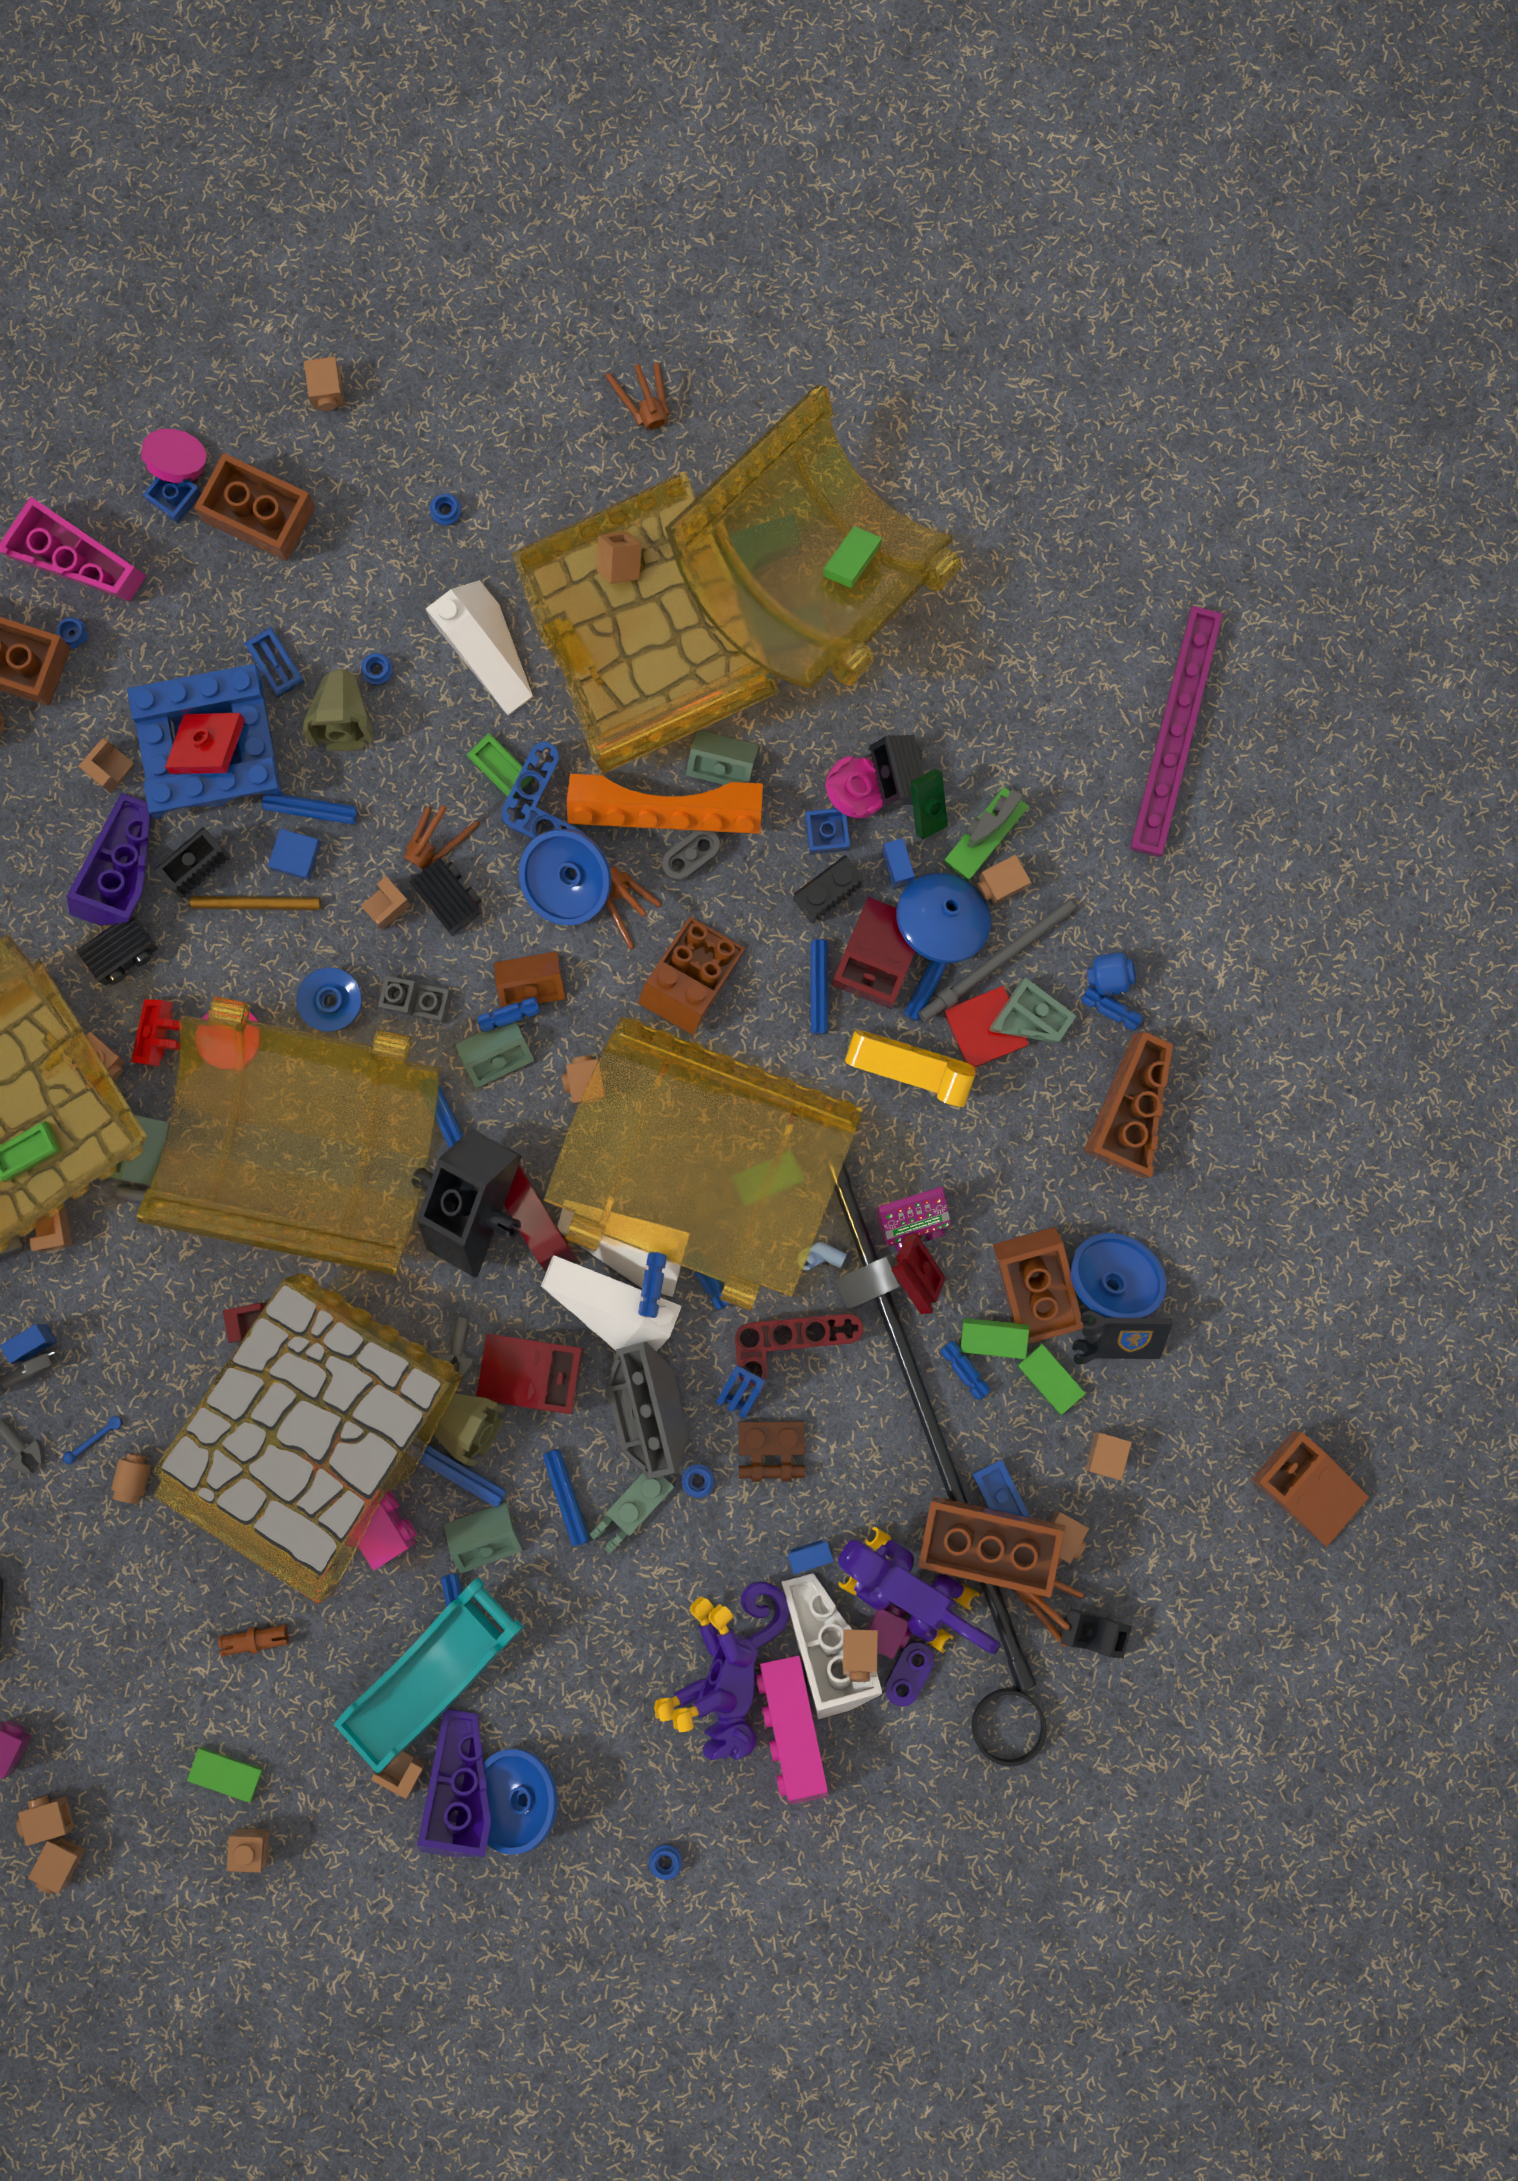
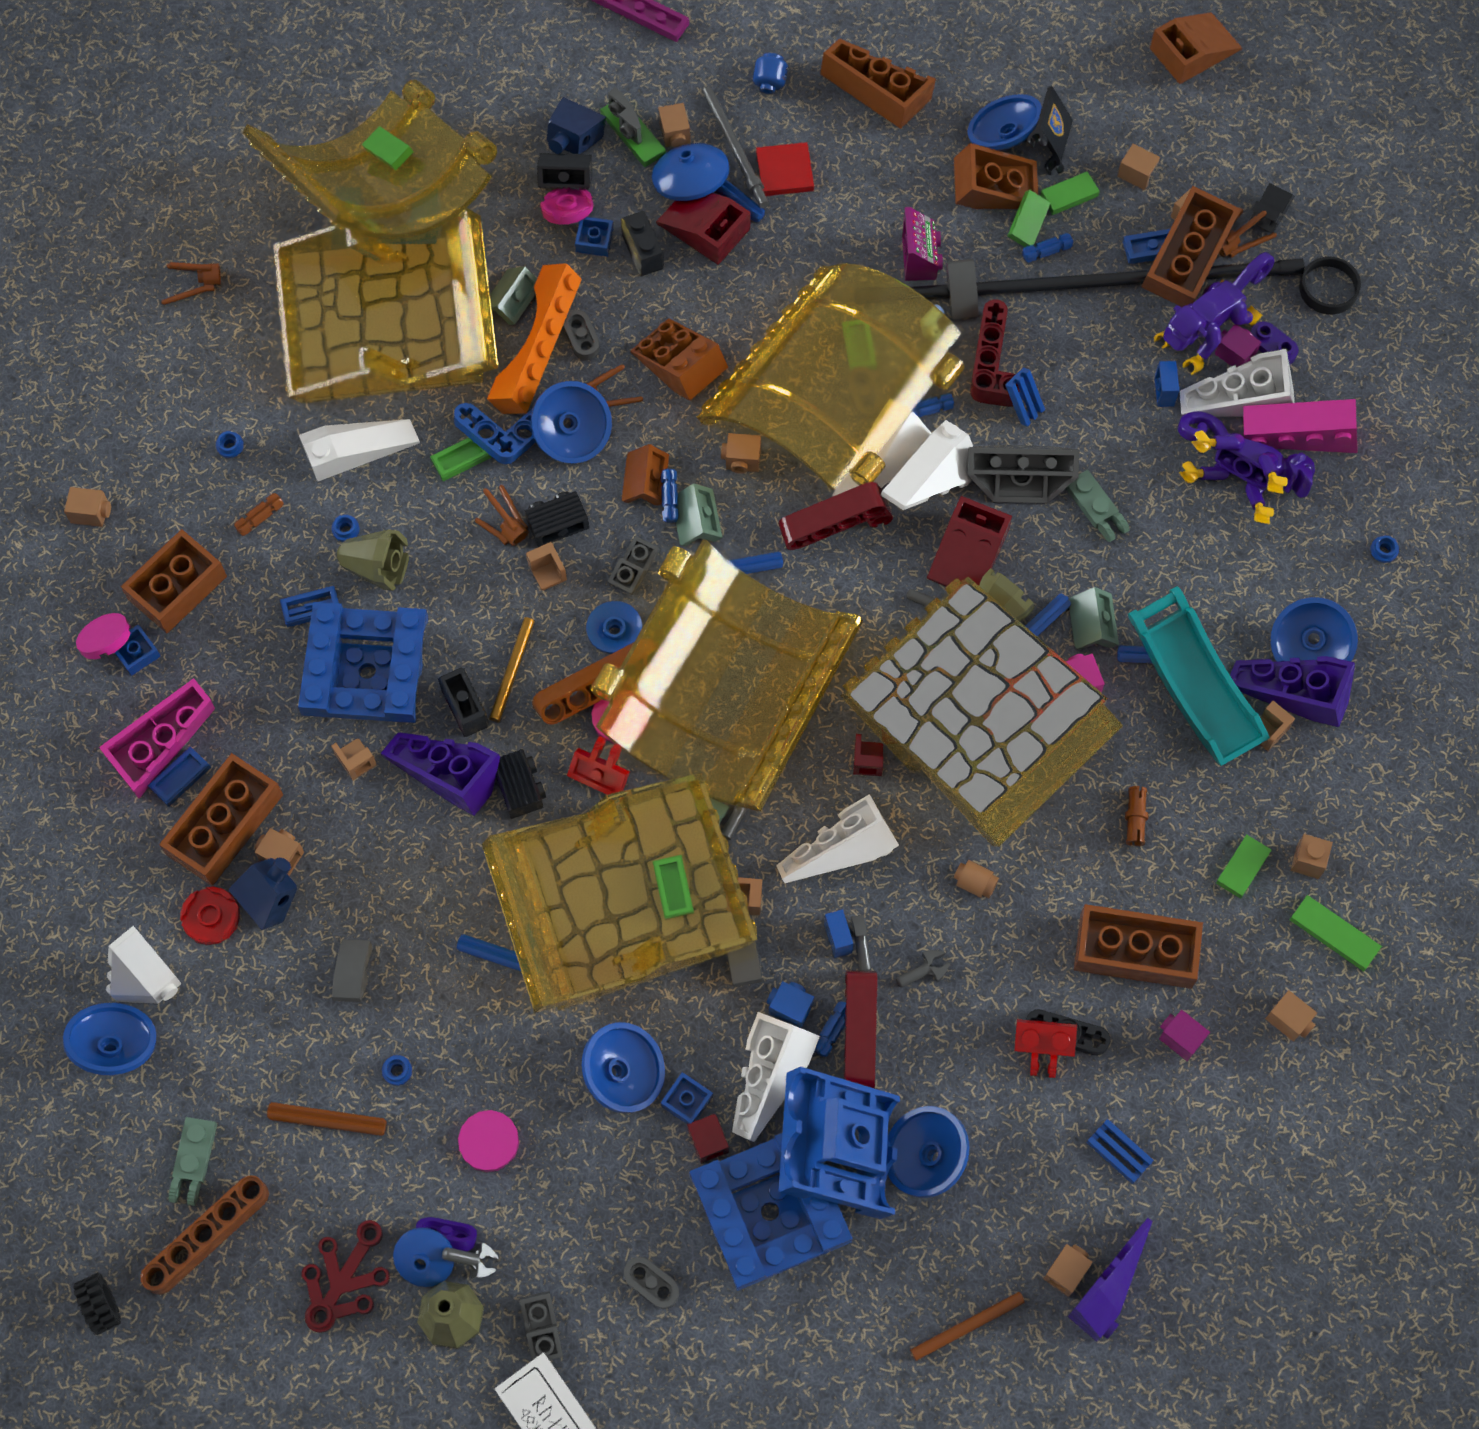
camera: 70 degrees left, 15 degrees down
medium nougat brick [16,1795,74,1846] -> none
blue plate [56,618,88,649] -> none
blue hinge [63,1416,122,1464] -> none
red plate [165,713,245,774] -> none
blue axle [262,794,358,825] -> none
blue piece [268,828,321,881] -> none
black slope [411,1130,522,1277] -> none
blue axle [543,1449,589,1546] -> none
medium nougat panel [596,531,642,584] -> none
blue axle [638,1252,667,1318] -> none
blue plate [682,1464,715,1498] -> none
reddish brown plate [738,1421,805,1482] -> none
blue axle [811,939,828,1035] -> none
medium nougat brick [843,1629,878,1682] -> none
yellow beam [845,1030,975,1107] -> none
blue piece [882,838,915,889] -> none
dark red plate [891,1234,946,1314] -> none
dark green plate [910,769,948,840] -> none
sand green wing [989,978,1076,1044] -> none
blue axle [1081,987,1143,1031] -> none
none -> blue tile [148,746,211,807]
none -> dark orange axle [234,493,284,536]
none -> dark orange beam [532,638,666,724]
none -> dark blue torso [546,97,606,154]
none -> white wedge [776,794,899,883]
none -> dark orange brick [1074,904,1203,989]
none -> bright green tile [1290,895,1382,972]

